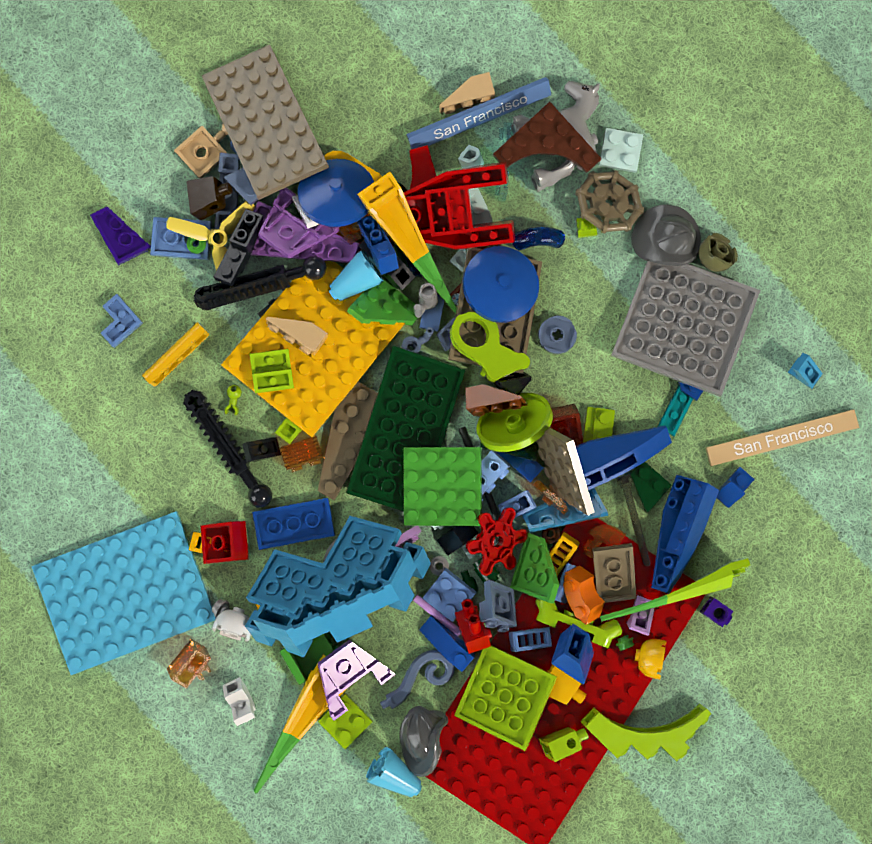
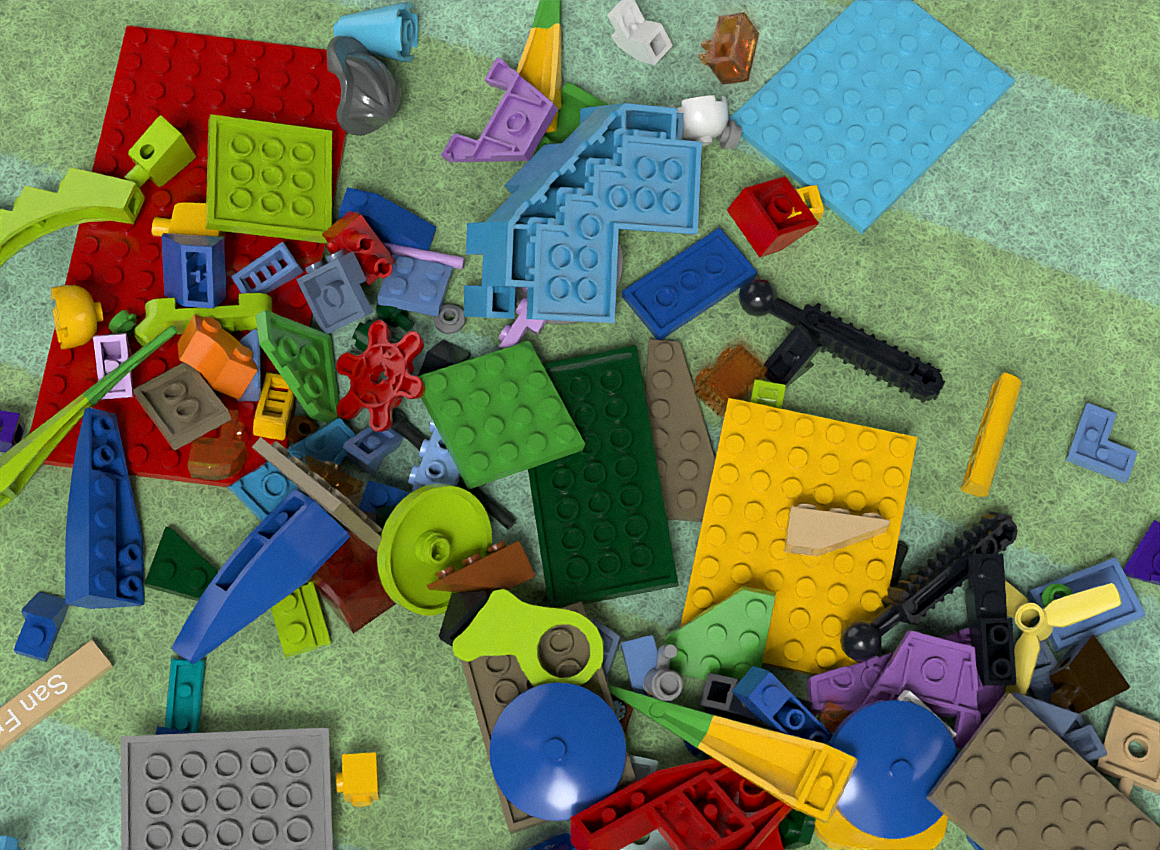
camera: 150 degrees right, 20 degrees down
lime arm [225,385,242,415] -> none
lime slope [249,349,294,393] -> none
lime plate [318,693,373,749] -> none
medium azure cone [329,251,384,301] -> none
sand blue plant [380,650,455,709] -> none
sand blue plate [401,327,434,354] -> none
sand blue plate [538,316,577,354] -> none
clear smoke piece [616,474,651,566] -> none
none -> yellow brick [336,752,379,807]

